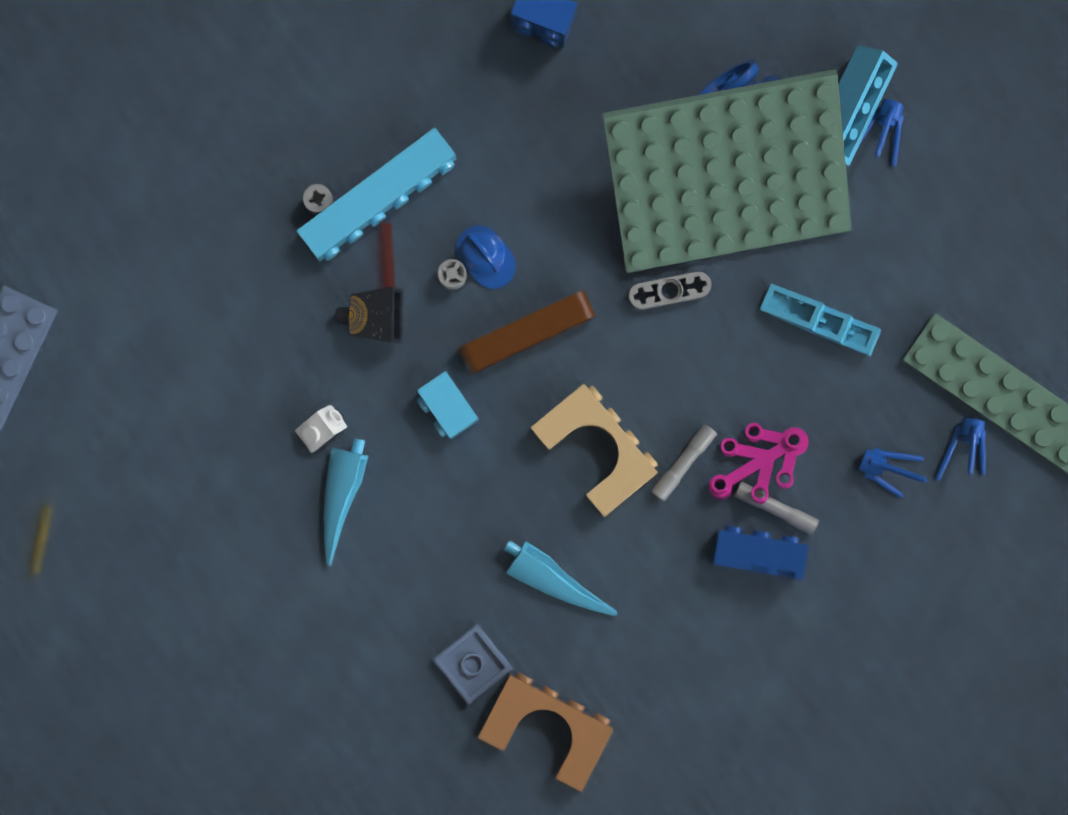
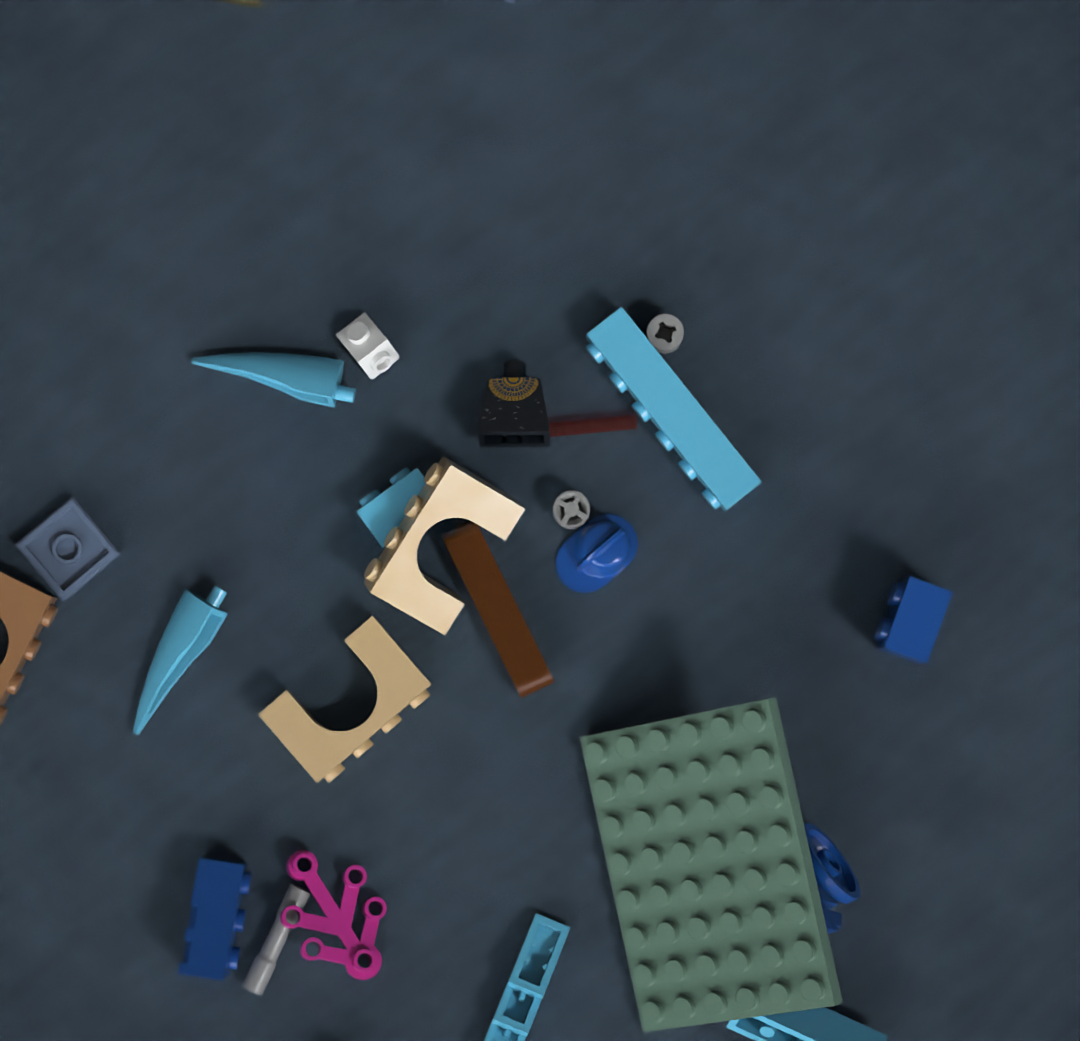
camera: 90 degrees right, 0 degrees up
light grey beam [628,272,711,310] -> none
light grey piece [651,423,717,502] -> none
none -> tan arch [363,456,525,635]

